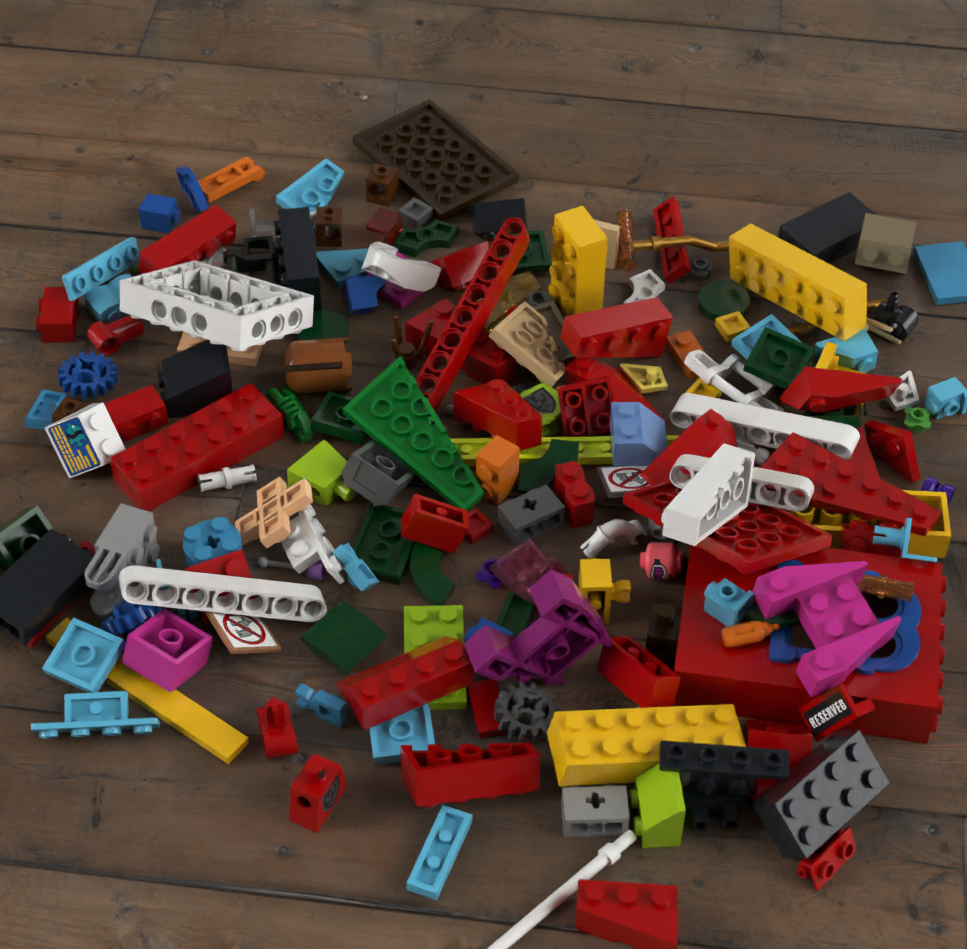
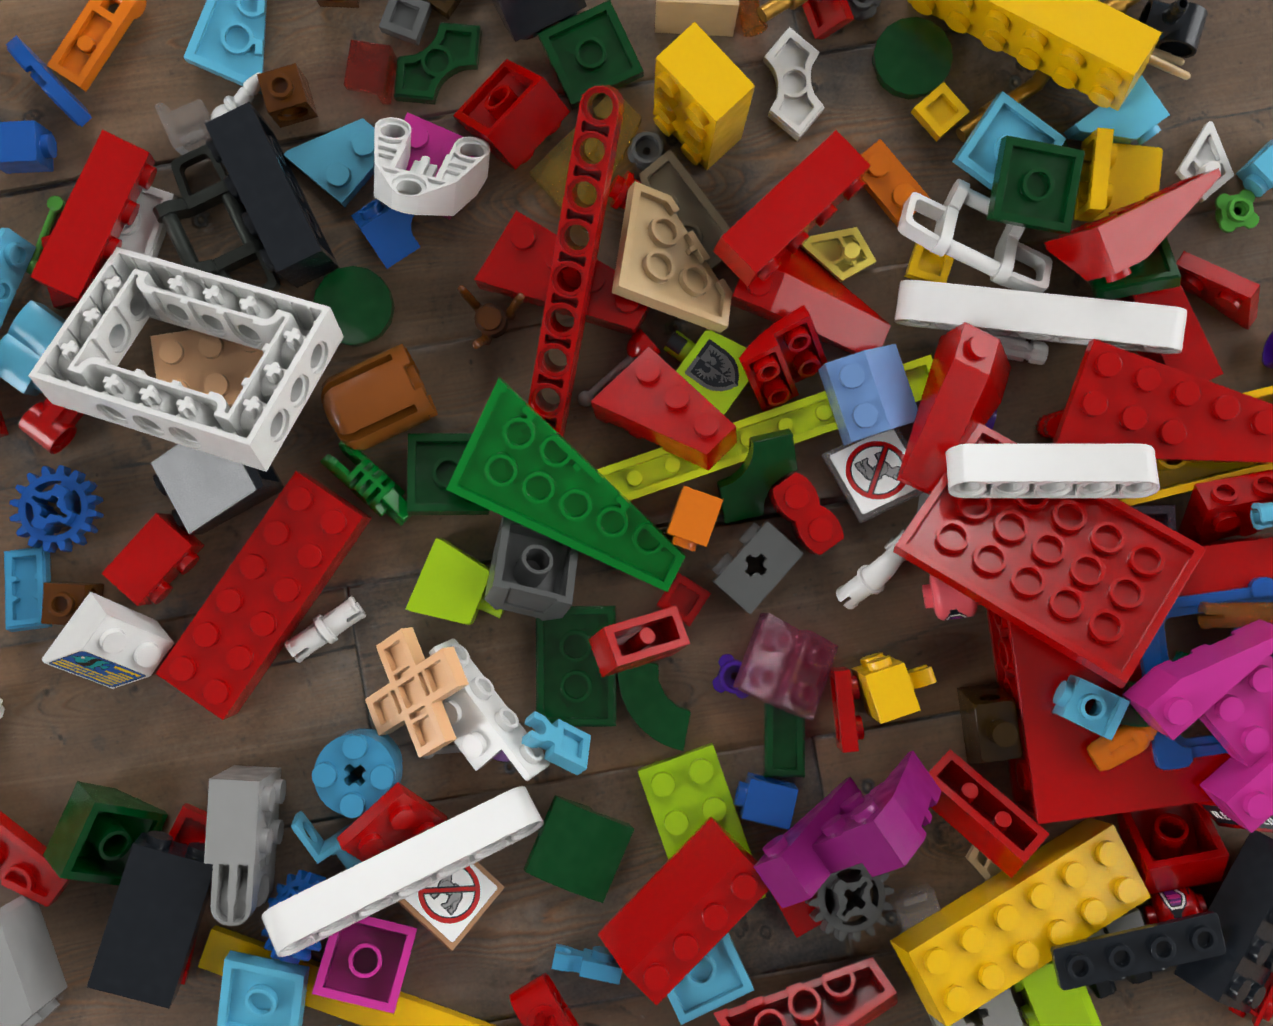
camera: 20 degrees left, 40 degrees up
white wedge [661,443,755,546] -> none

